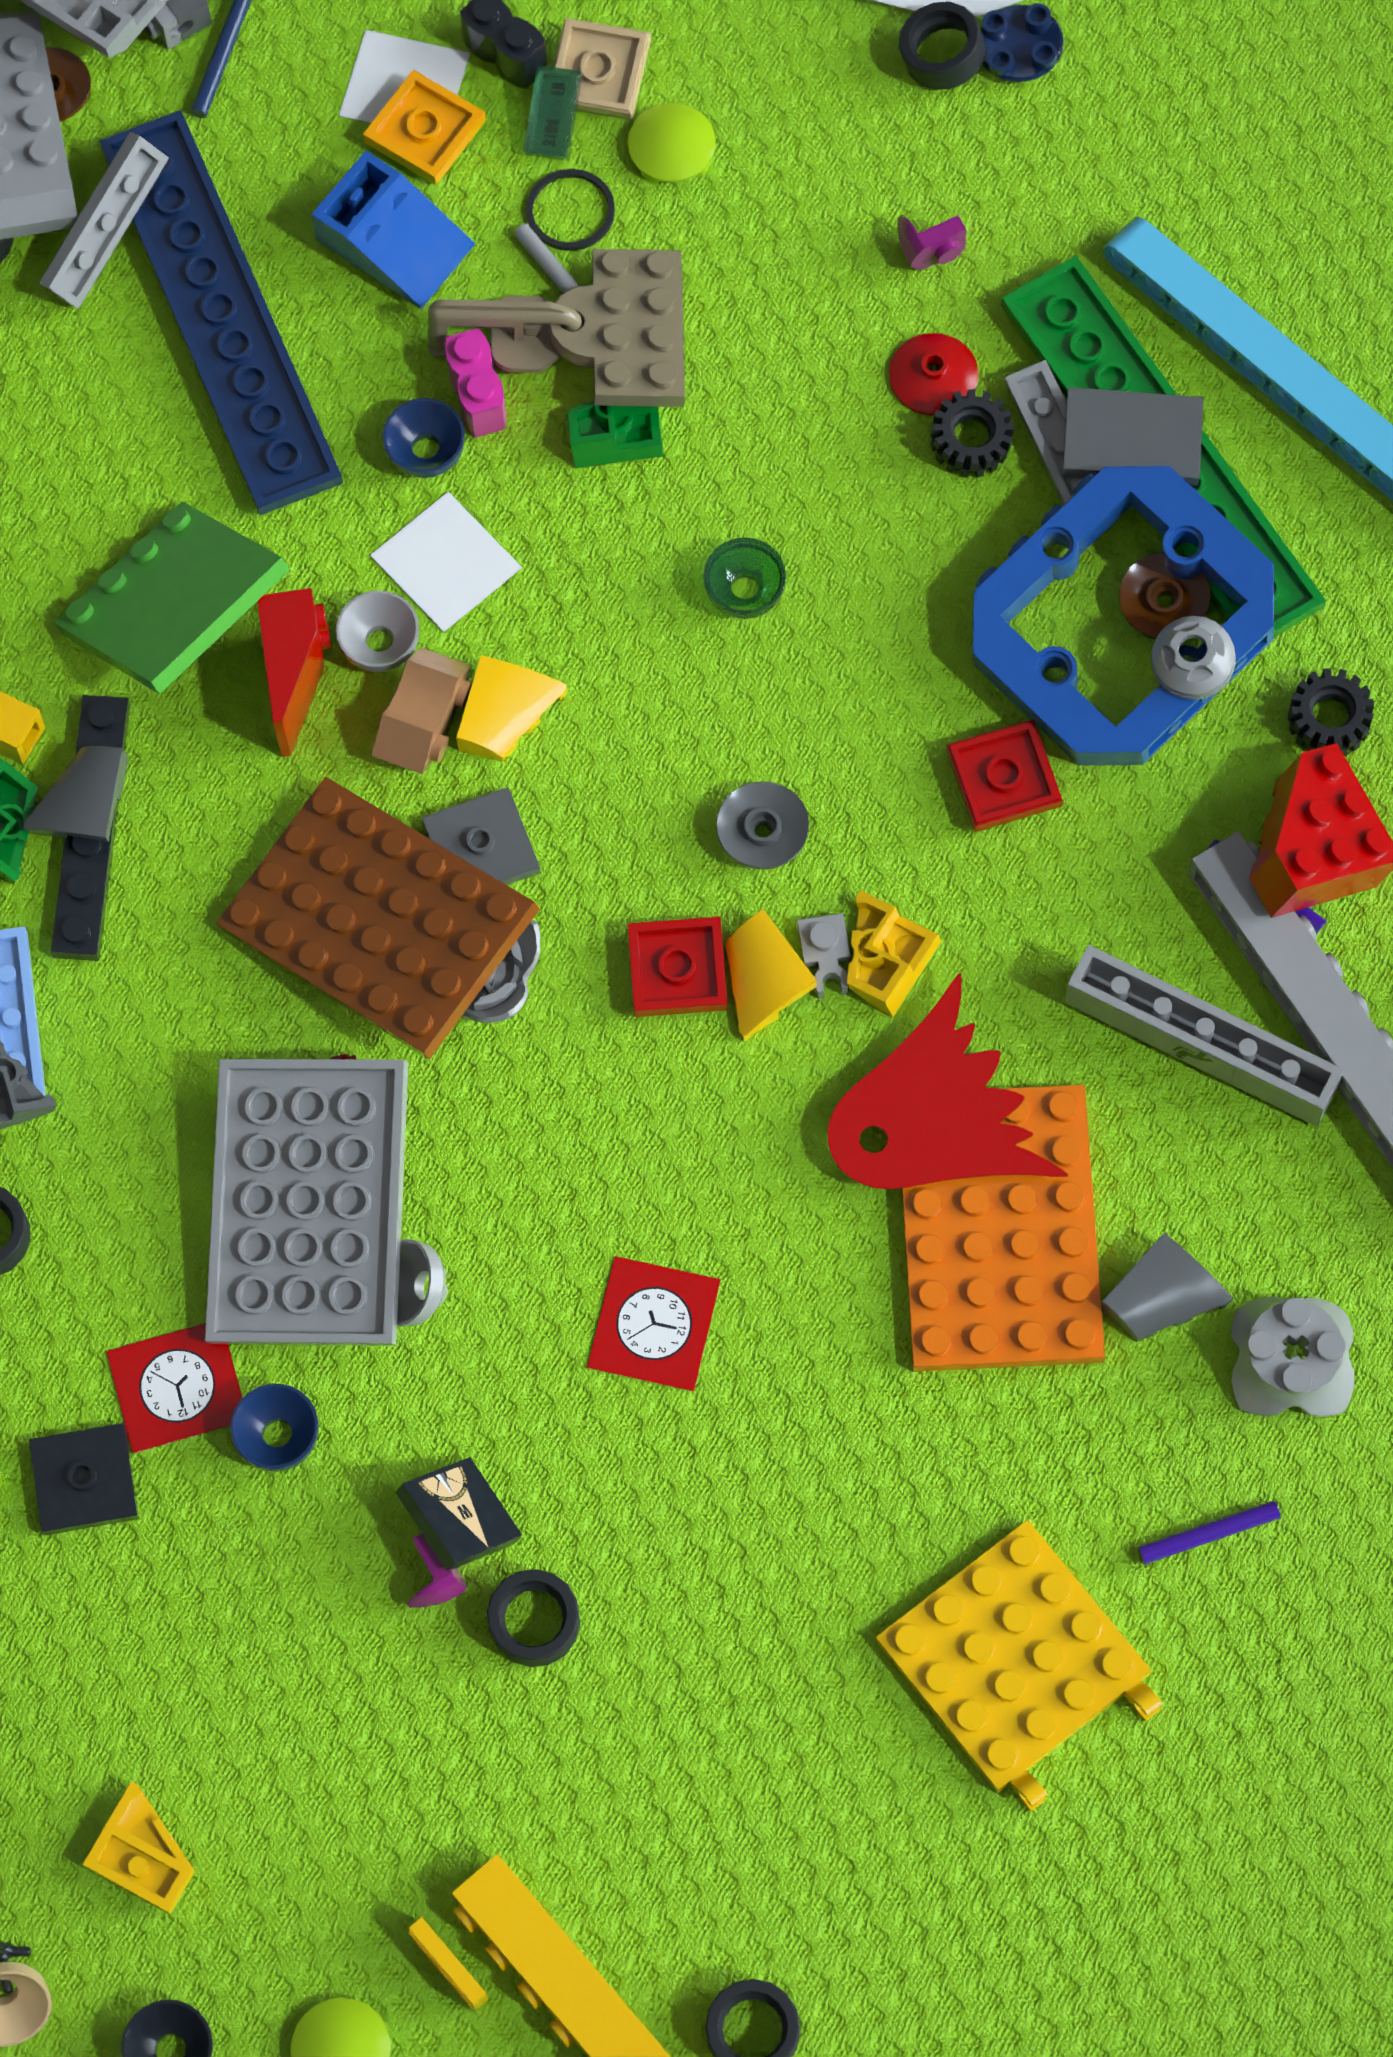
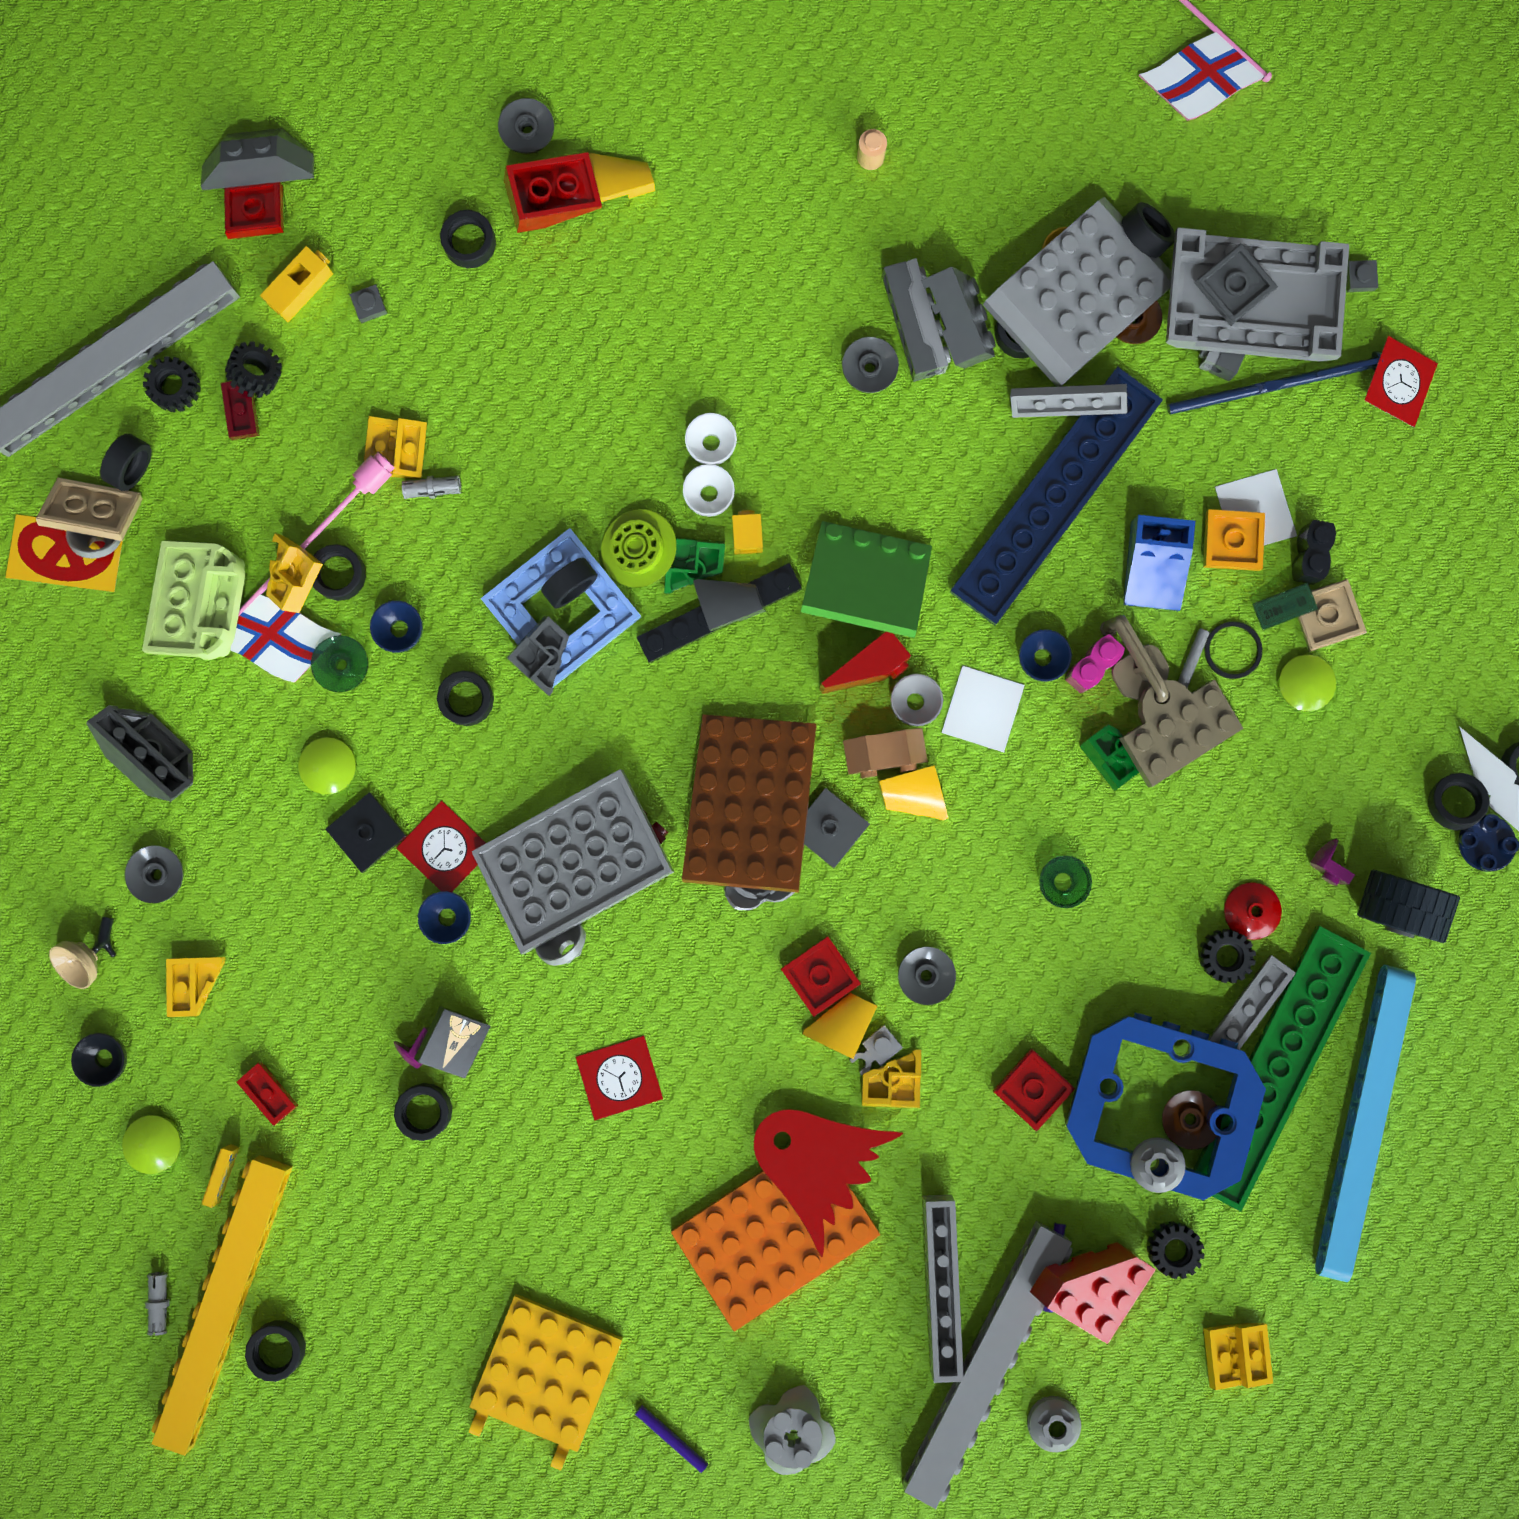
camera: 55 degrees right, 15 degrees up
dark grey tile [1062,387,1204,485] -> none
dark grey slope [1101,1232,1232,1342] -> none
none -> red plate [236,1062,298,1126]
none -> black wheel [1357,869,1460,943]

